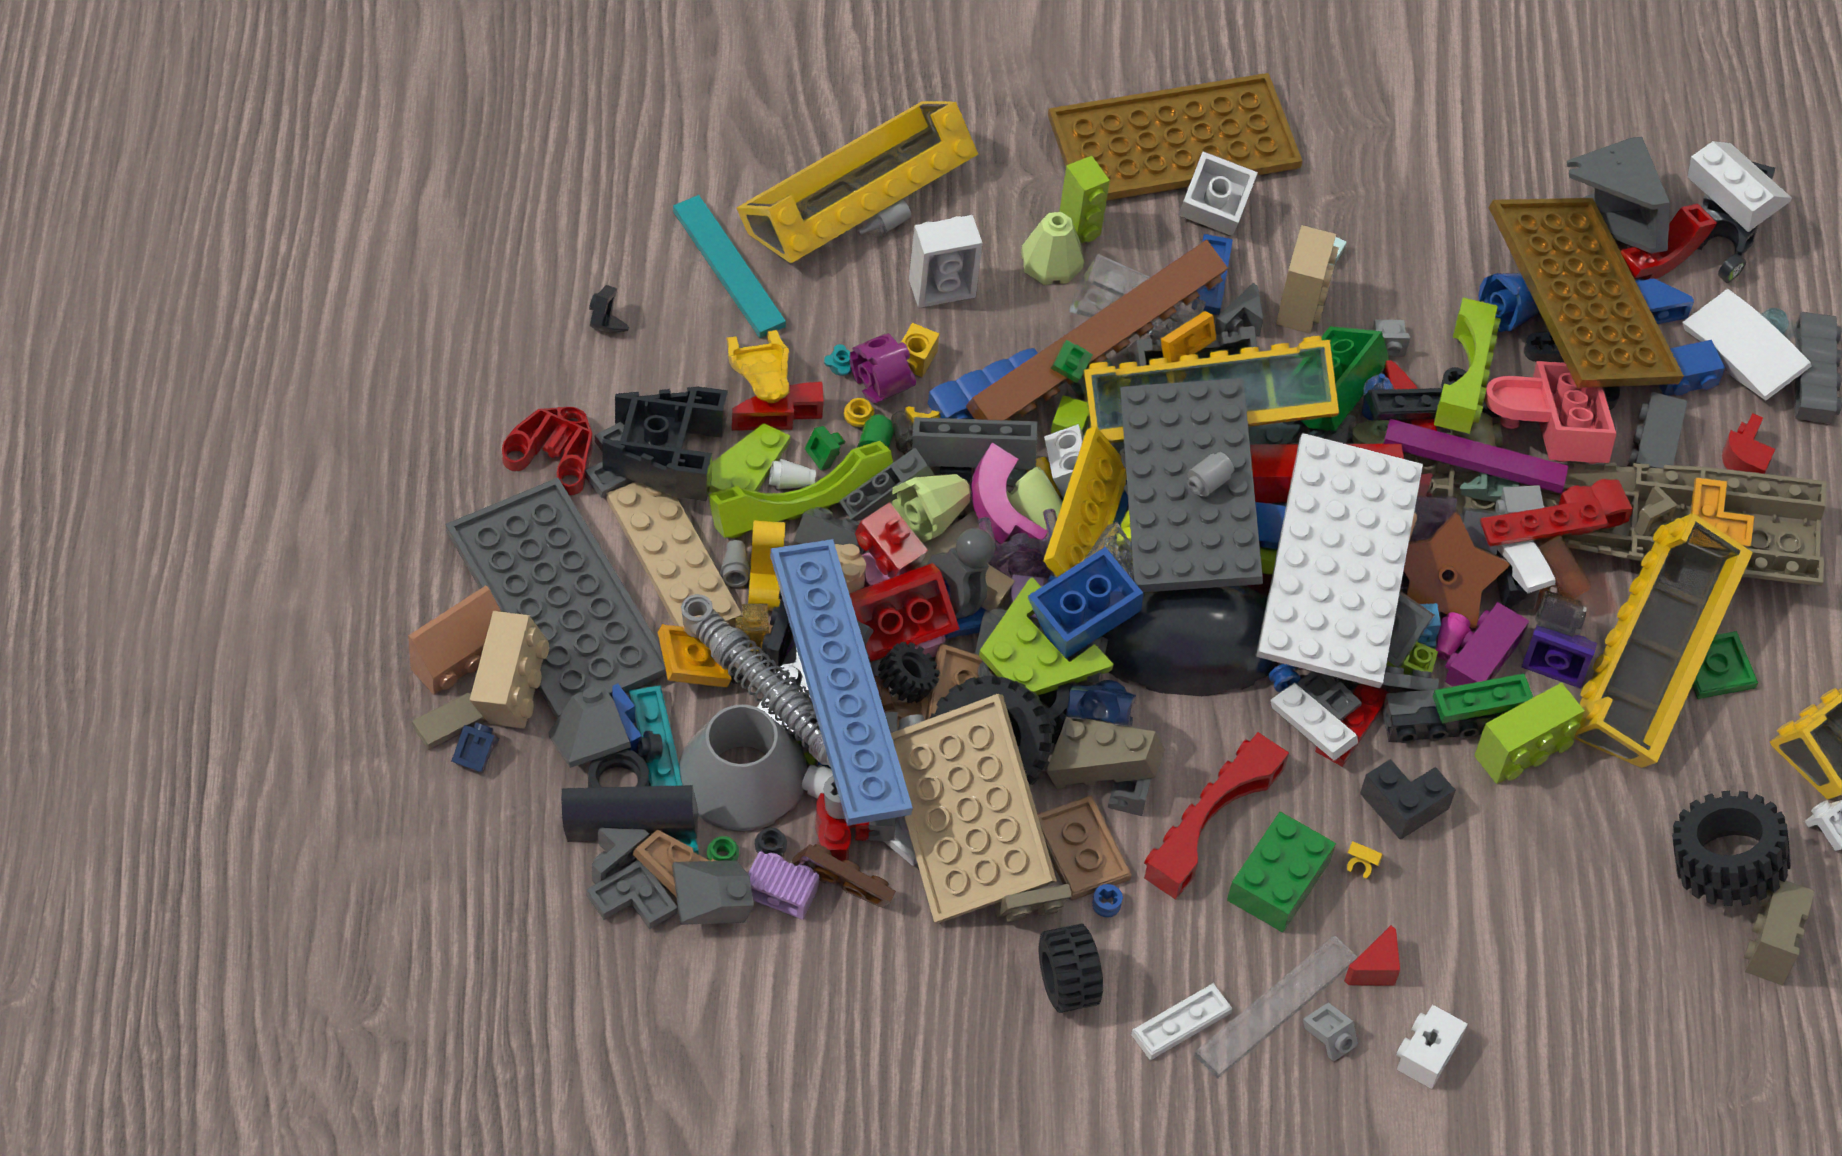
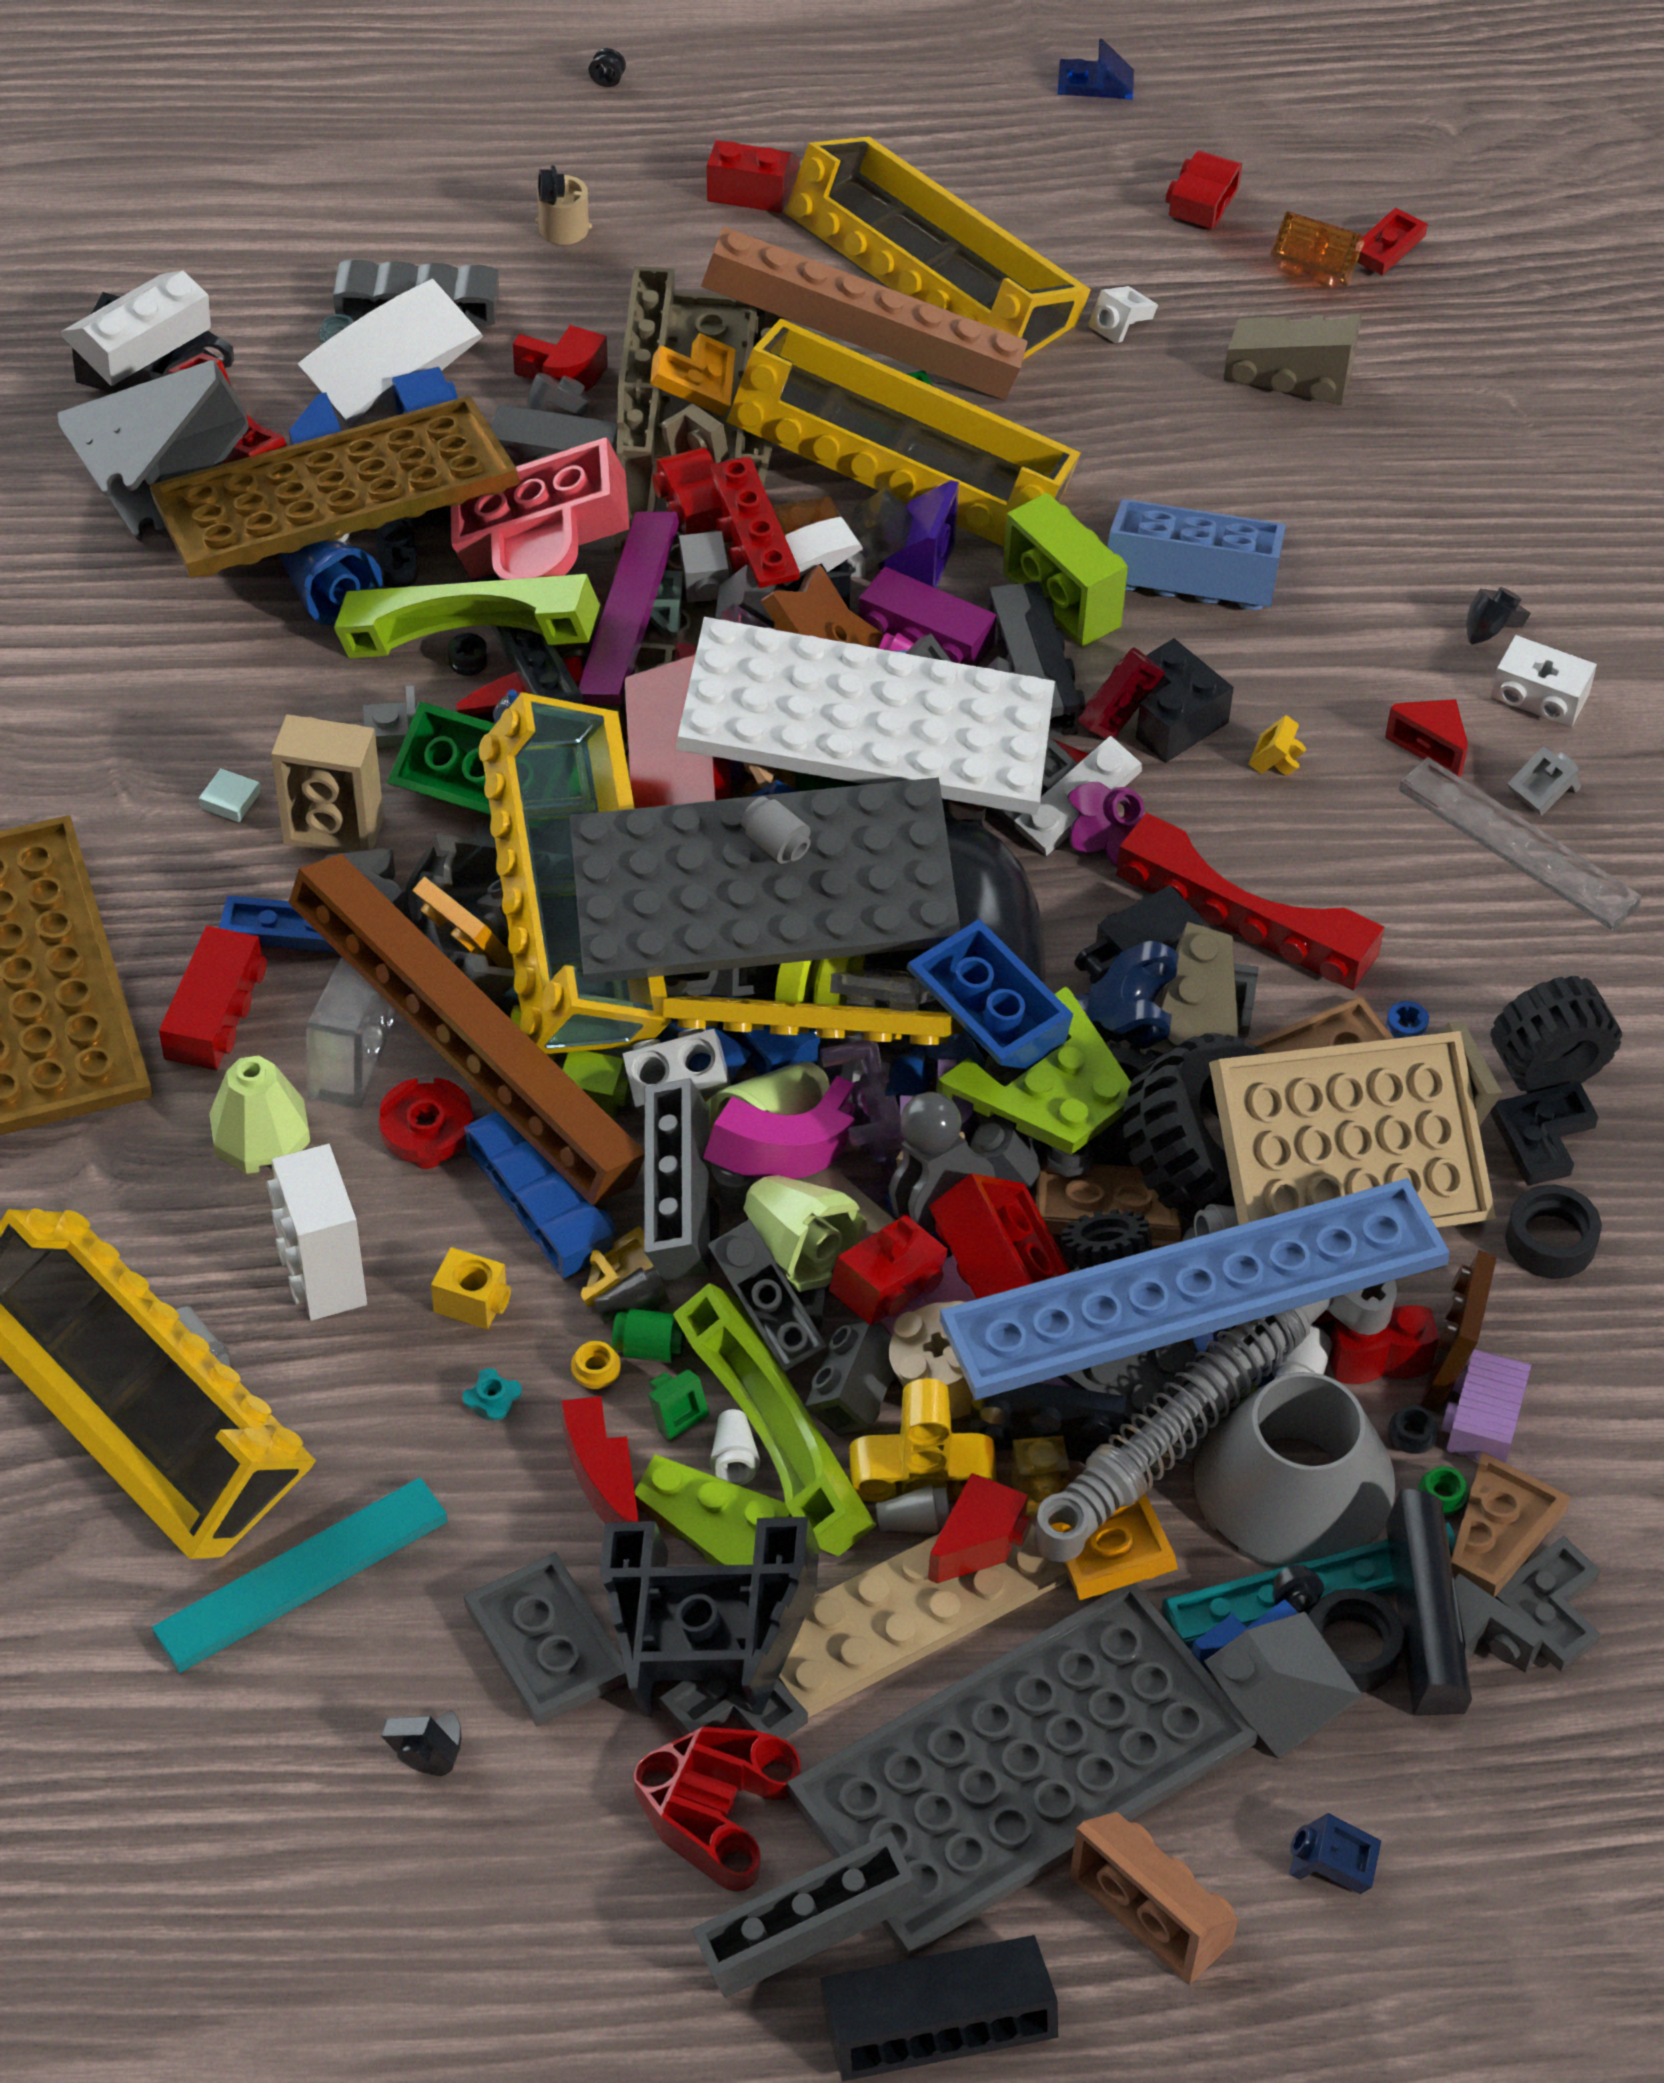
camera: 90 degrees left, 5 degrees down
dark tan tile [412,693,485,750] -> none
tan brick [470,611,549,729] -> none
dark grey slope [672,860,754,925] -> none
yellow animal [726,330,790,403] -> none
magenta brick [849,333,916,403] -> none
green tile [1051,340,1093,383] -> none
lime brick [1059,155,1110,243] -> none
white tile [1131,983,1232,1060] -> none
white brick [1178,152,1258,236] -> none
green brick [1227,811,1336,933] -> none
blue bush [1268,664,1301,692] -> none
green plate [1432,673,1534,723] -> none
black tyre [1672,790,1791,906] -> none
black tile [1718,254,1746,283] -> none
none -> red brick [158,925,267,1071]
none -> red plate [378,1077,474,1169]
none -> dark grey plate [464,1552,628,1727]
none -> dark grey plate [527,373,589,417]
none -> dark grey brick [692,1832,924,1998]
none -> nougat brick [701,226,1028,400]
none -> black brick [820,1935,1059,2082]
none -> red slope [928,1473,1032,1584]
none -> magenta plate [1067,782,1145,866]
none -> black brick [1074,885,1204,984]
none -> dark red bracket [1078,647,1166,739]
none -> medium blue slope [1108,498,1286,610]
none -> black plate [1466,587,1531,645]
none -> black plate [1490,1081,1599,1186]
none -> black tyre [1505,1184,1602,1279]

